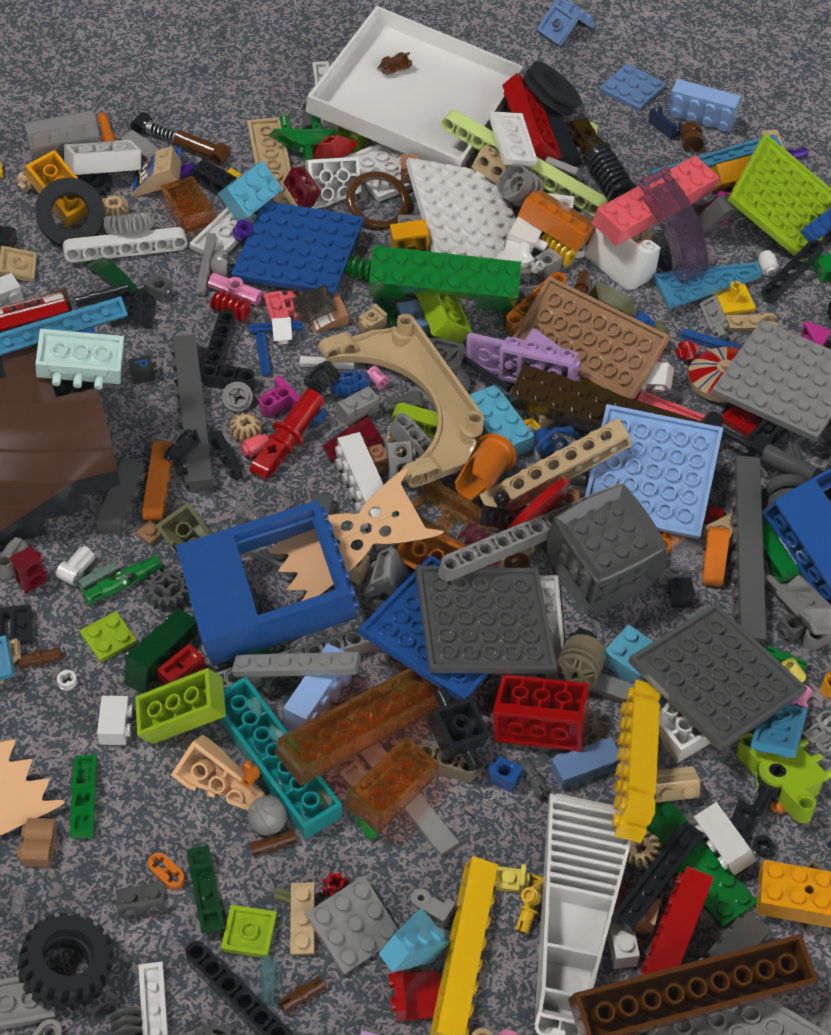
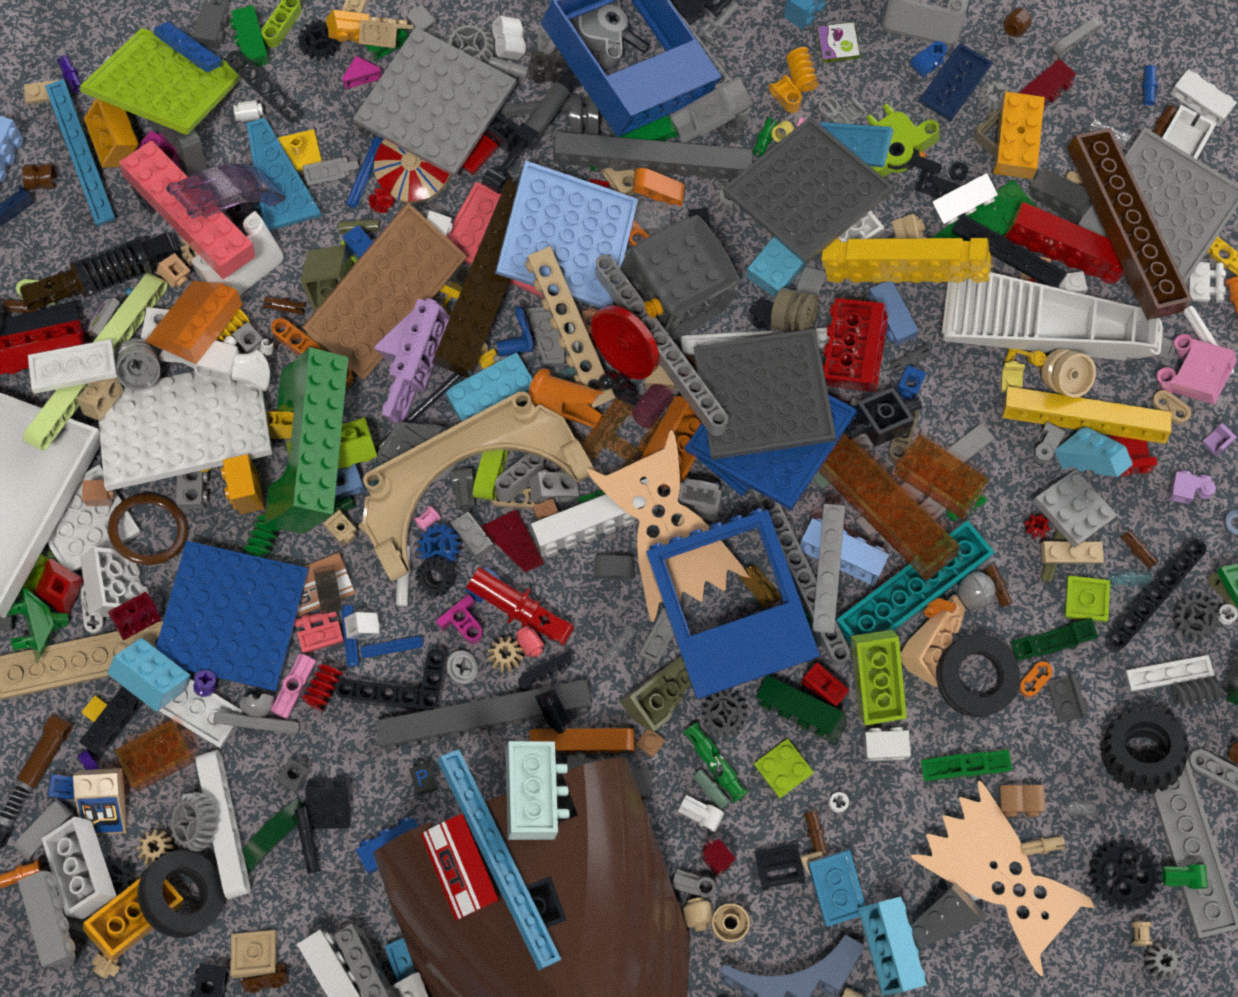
camera: 90 degrees left, 20 degrees up
tan hinge [726,313,778,332] -> none
none -> black tyre [936,634,1020,717]
none -> tan wheel [1042,348,1096,398]

